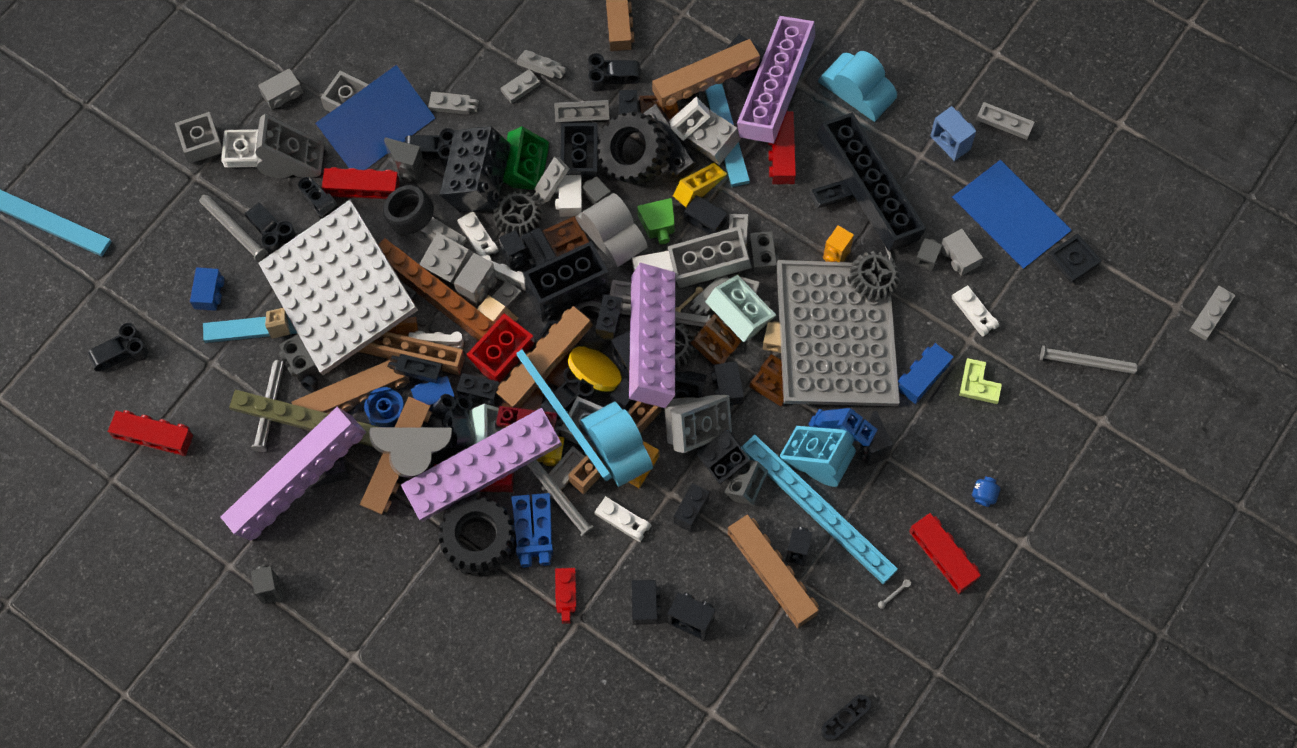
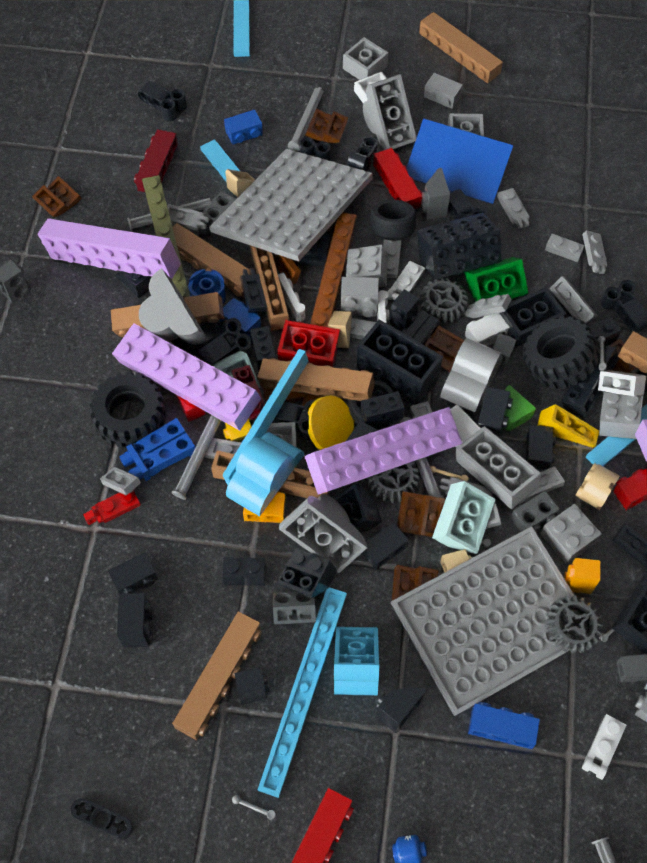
camera: 60 degrees right, 5 degrees down
red brick [107,410,193,456] -> none
white plate [595,496,652,542] -> none
blue hips [809,408,878,446] -> none
yellowish green plate [959,358,1002,404] -> none
none -> reddish brown slope [32,176,82,218]
none -> light grey plate [100,467,141,495]
none -> dark red brick [134,129,178,192]
none -> light grey hinge [167,204,209,231]
none -> reddish brown slope [305,108,348,143]
none -> medium nougat brick [419,12,503,83]
none -> black brick [478,387,514,433]
none -> light grey brick [540,504,601,565]
none -> tan brick [575,463,619,510]
none -> light grey hinge [598,336,607,371]

